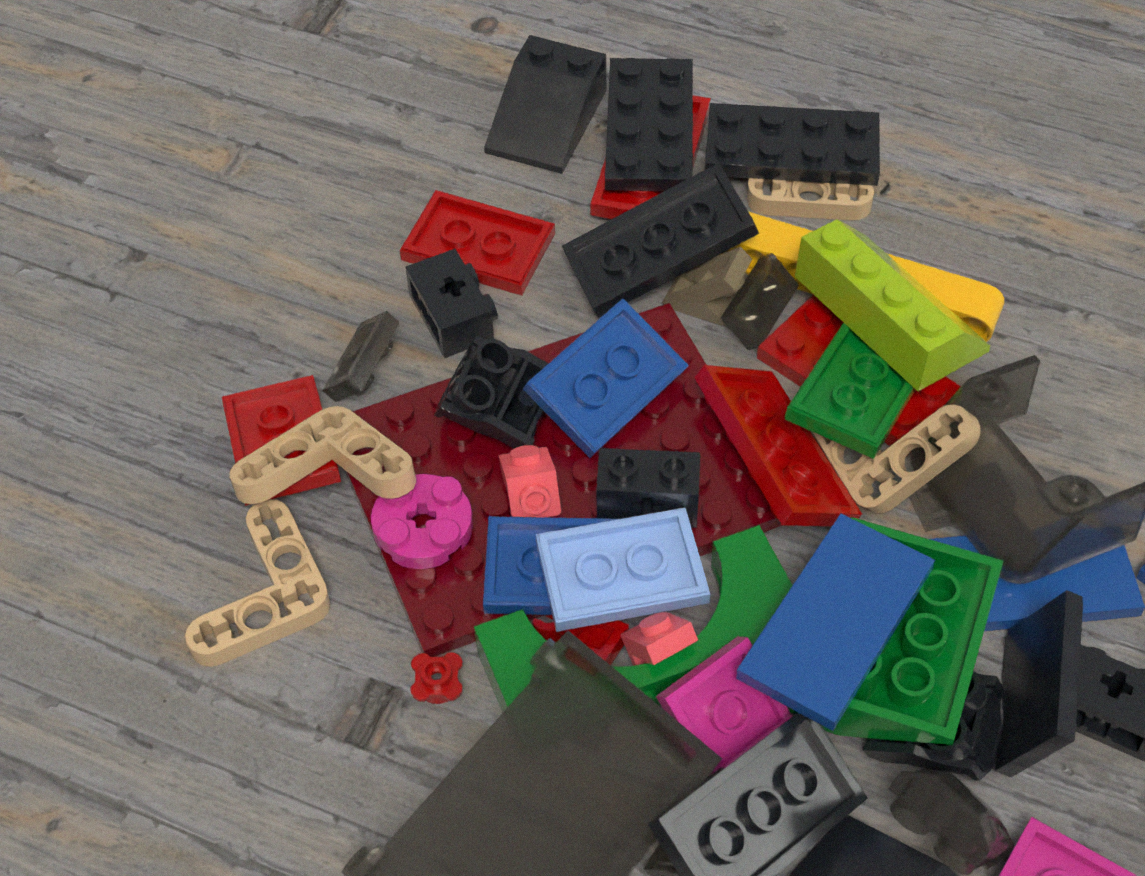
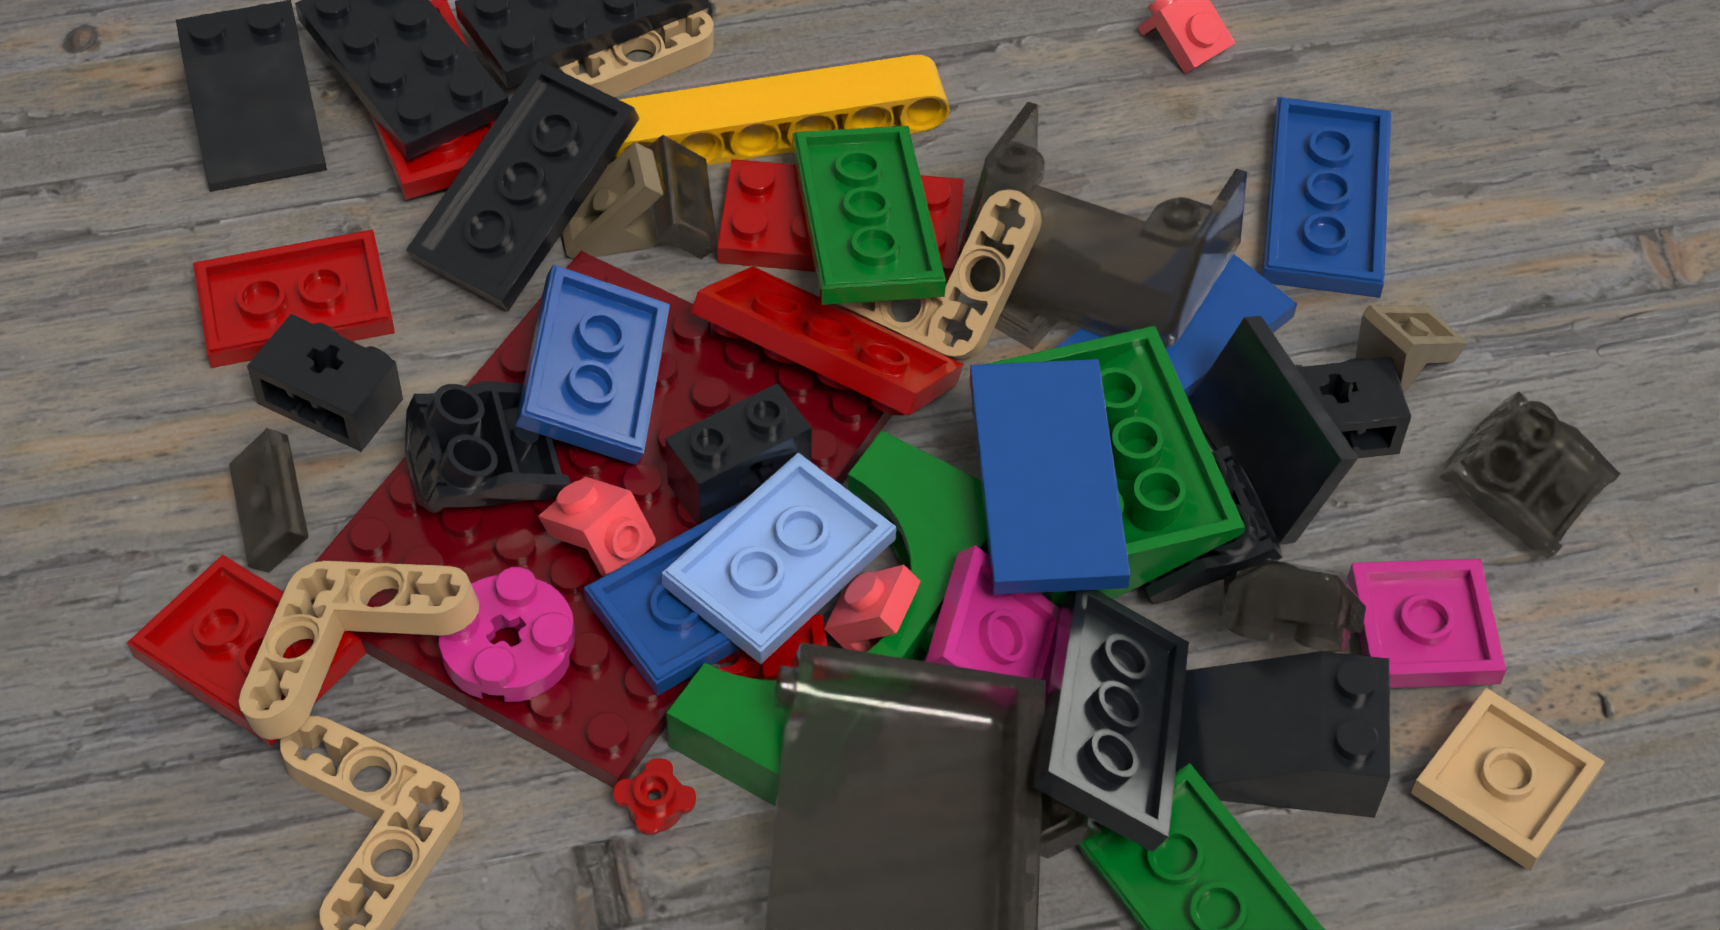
camera: 40 degrees left, 0 degrees up
lime slope [795,219,991,391] -> none

